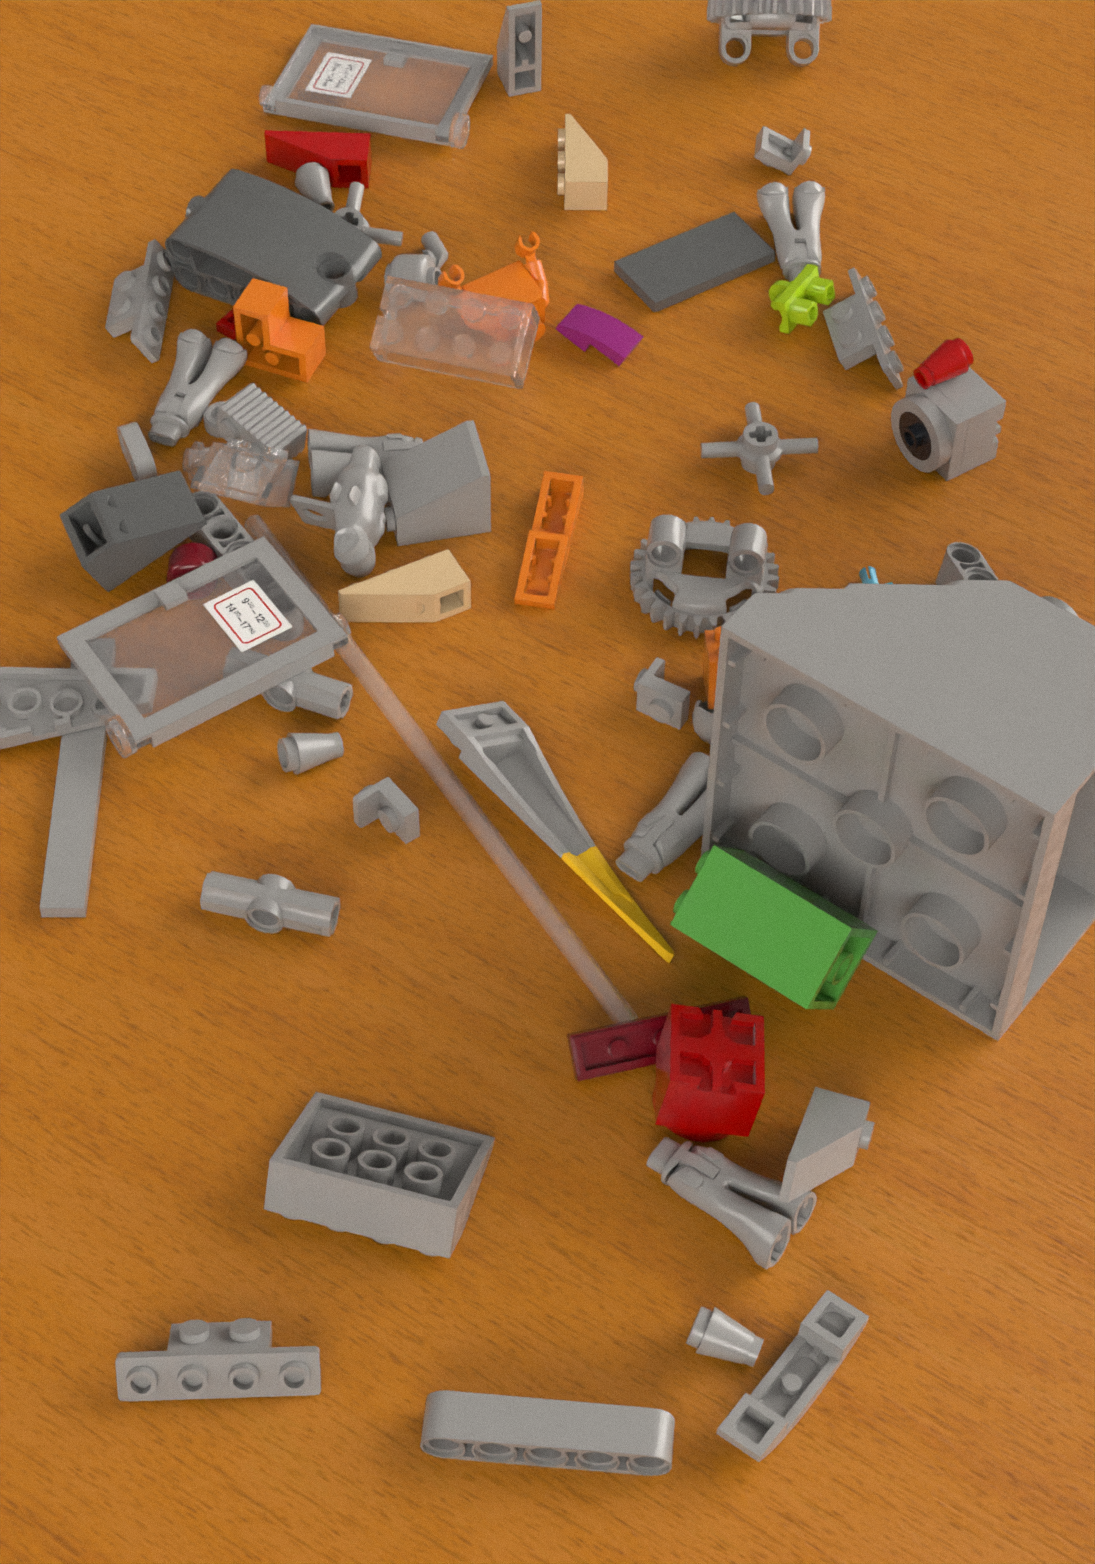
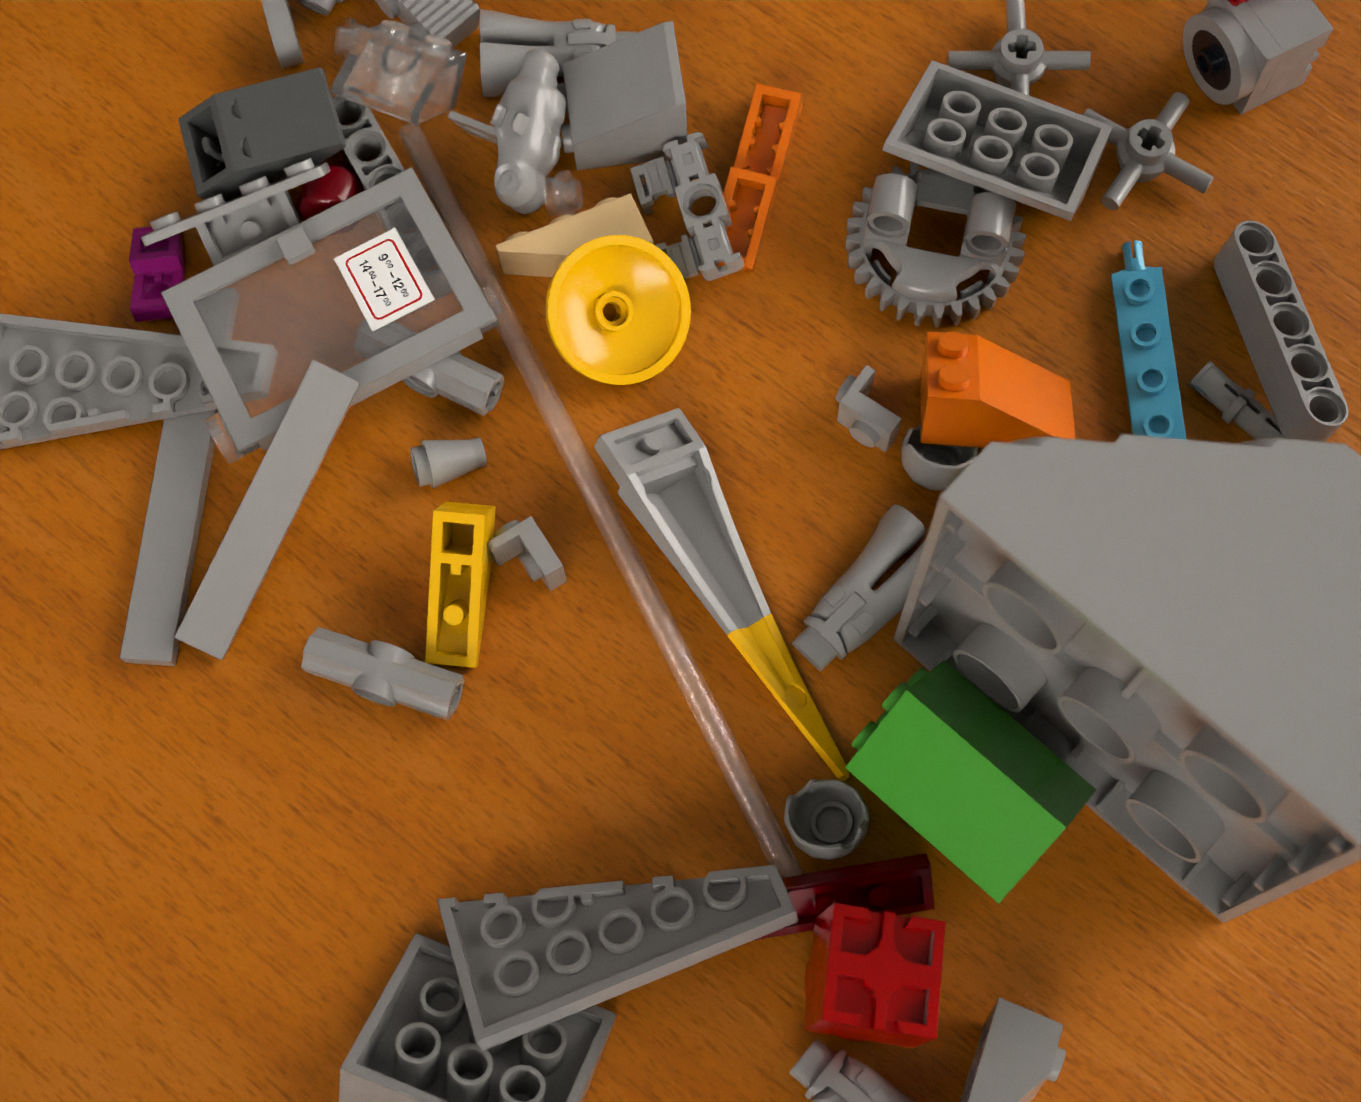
camera: 10 degrees right, 20 degrees up
none -> magenta slope [129,227,186,322]
none -> light grey bracket [141,158,330,266]
none -> light grey tile [174,360,361,660]
none -> yellow slope [425,502,496,668]
none -> light grey wing [437,865,799,1051]
none -> clear plate [544,171,583,216]
none -> yellow dish [545,235,691,385]
none -> light grey piece [630,132,744,281]
none -> light grey hair [784,779,869,861]
none -> light grey slope [882,60,1113,221]
none -> light grey bar [1083,92,1214,210]

